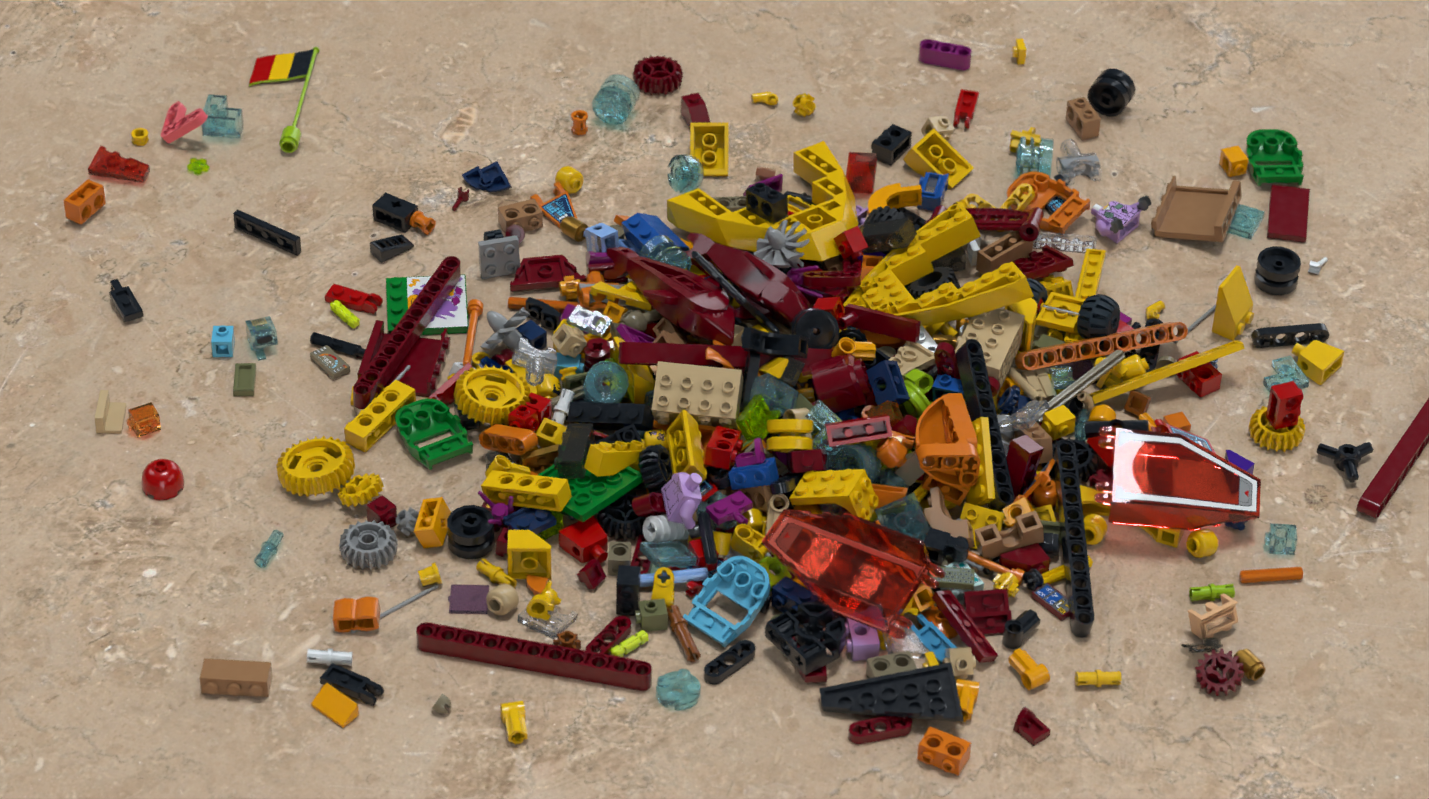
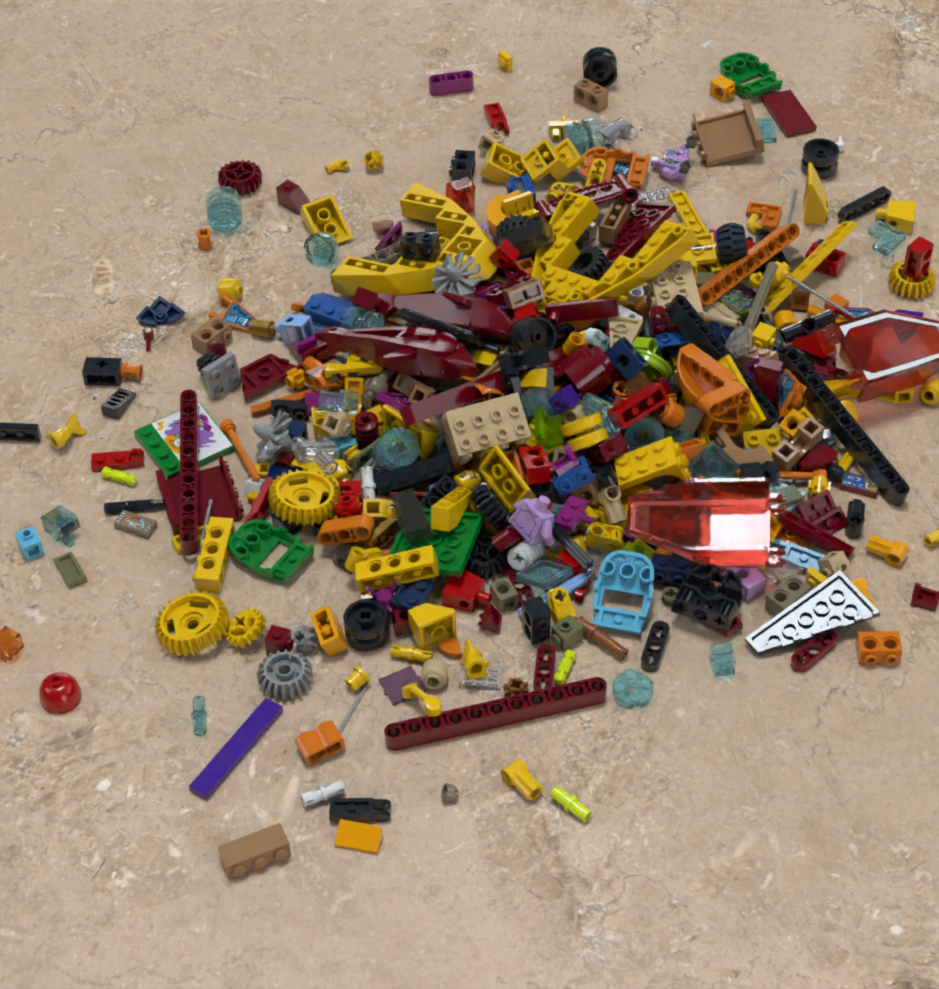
camera: 25 degrees left, 5 degrees up
none -> yellow animal [46,413,86,449]
none -> dark purple tile [189,698,283,800]
none -> dark red brick [351,286,380,313]
none -> yellow bar [401,682,442,717]
none -> yellow bracket [501,191,539,218]
none -> medium nougat brick [502,278,546,309]
none -> yellow bracket [520,137,584,183]
none -> dark purple brick [547,384,580,415]
none -> neon yellow pin [550,785,592,822]
none -> light aqua beam [585,328,610,352]
none -> clear light blue brick [709,642,736,677]
none -> orange tile [746,201,782,232]
none -> light grey piece [787,275,860,320]

